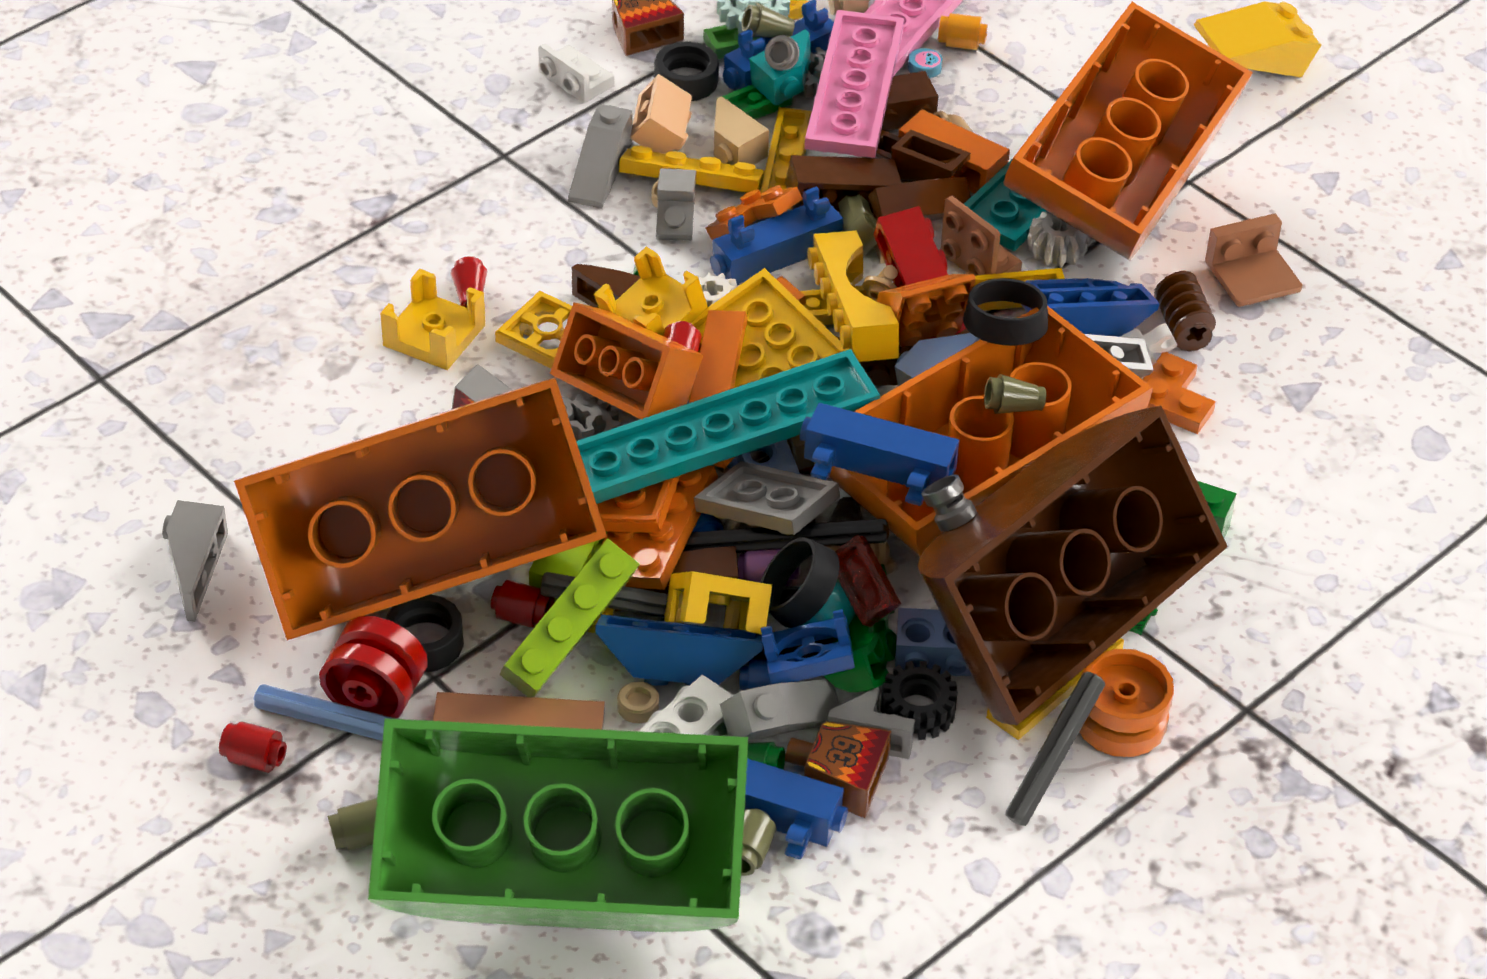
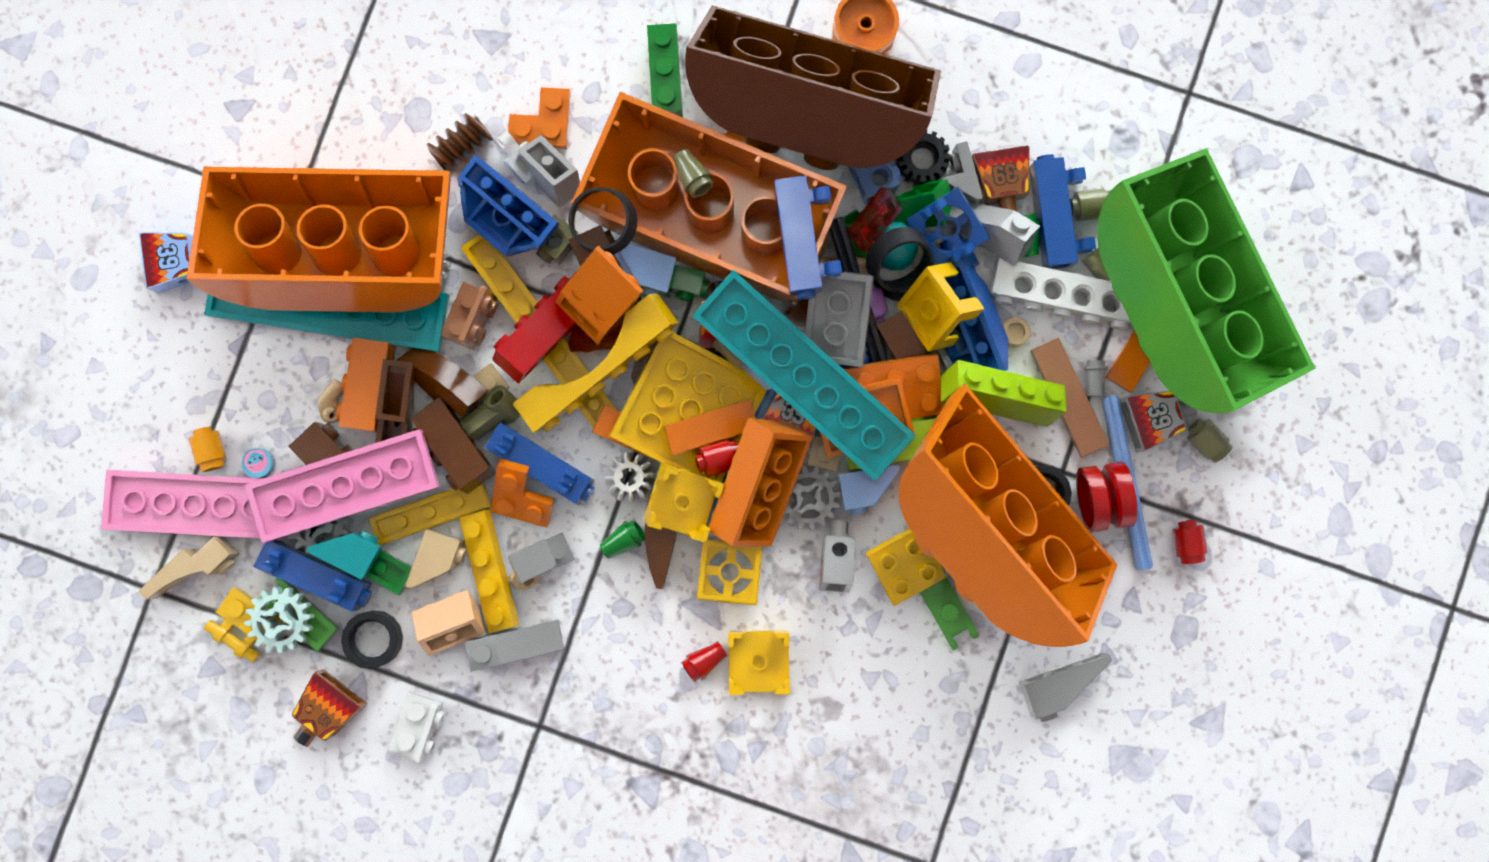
camera: 115 degrees left, 40 degrees up
olive cone [741,3,795,38] -> none
light grey plate [765,35,800,71] -> none
tan plate [862,265,898,302] -> none
flat silver wheel [922,474,977,532] -> none
dark grey axle [1005,671,1105,826] -> none
yellow slope [1194,1,1321,78] -> none
nougat bracket [1205,213,1302,307] -> none

